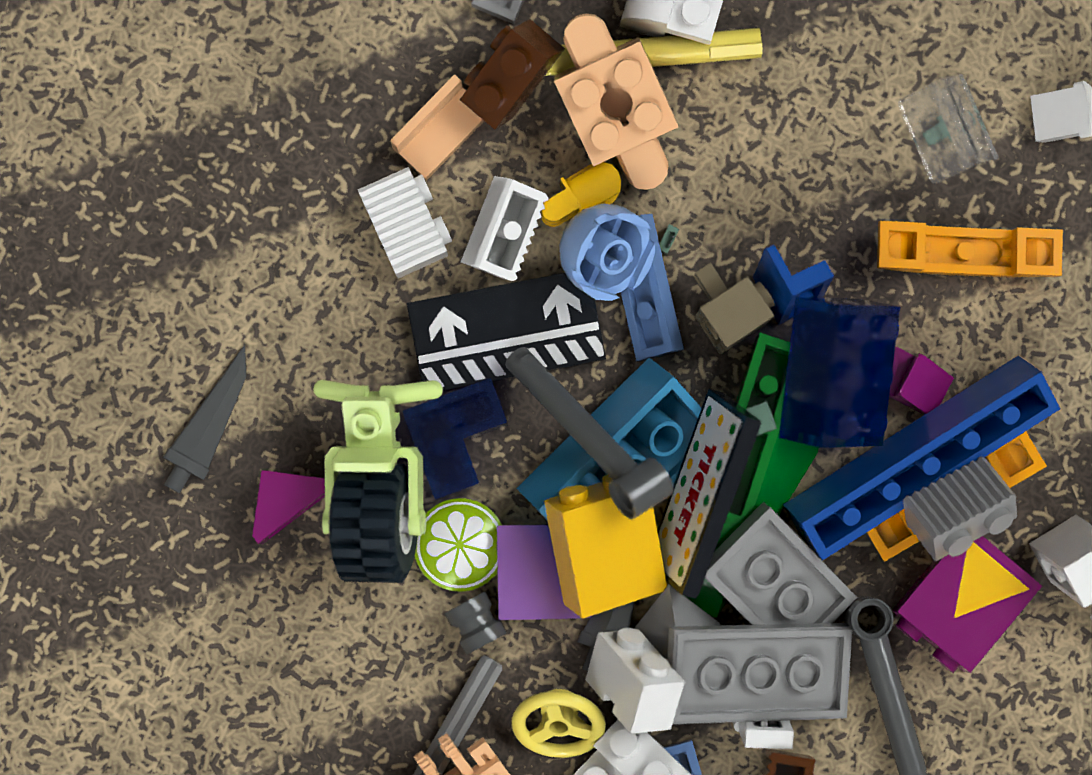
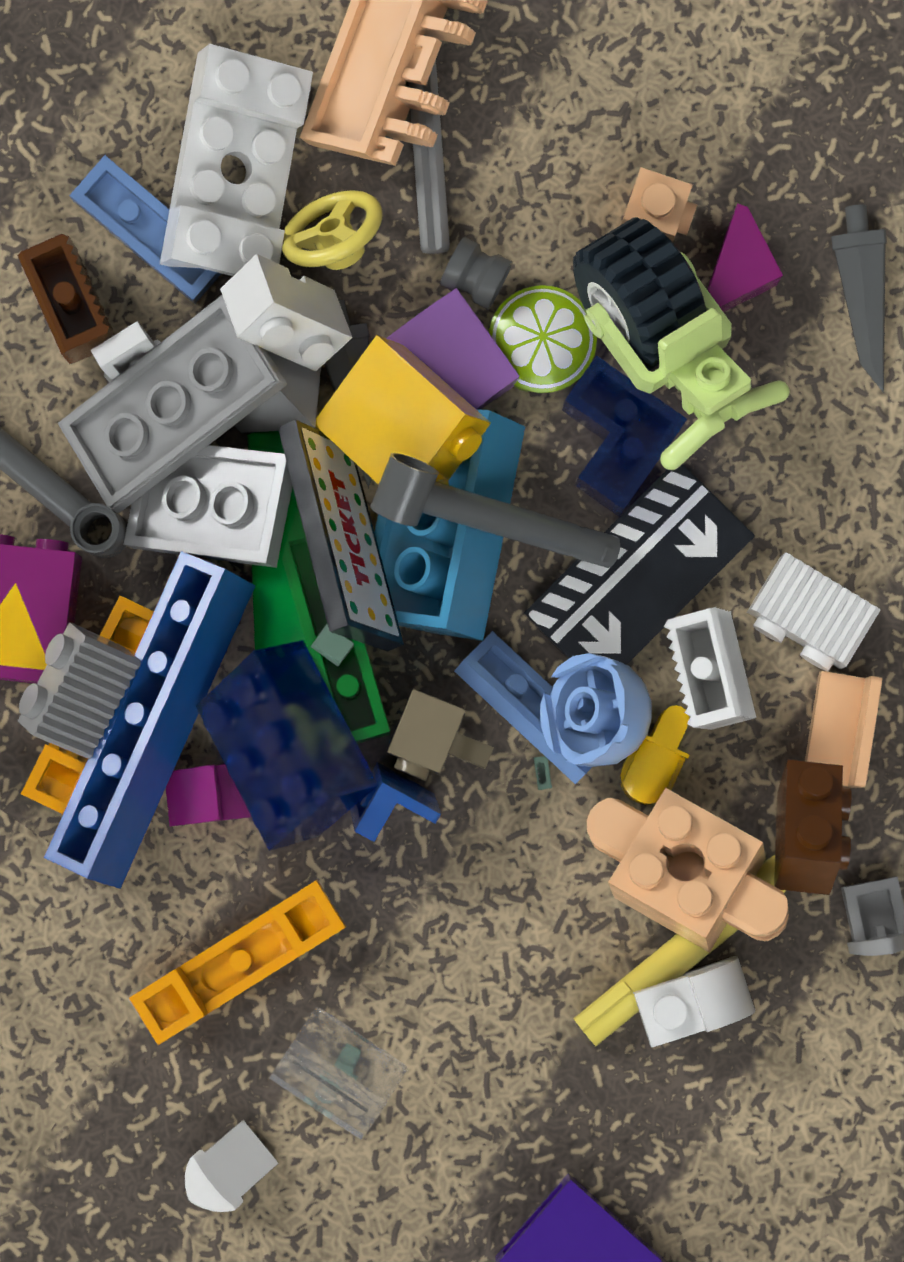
camera: 145 degrees right, 0 degrees up
none -> light nougat brick [621,167,697,242]

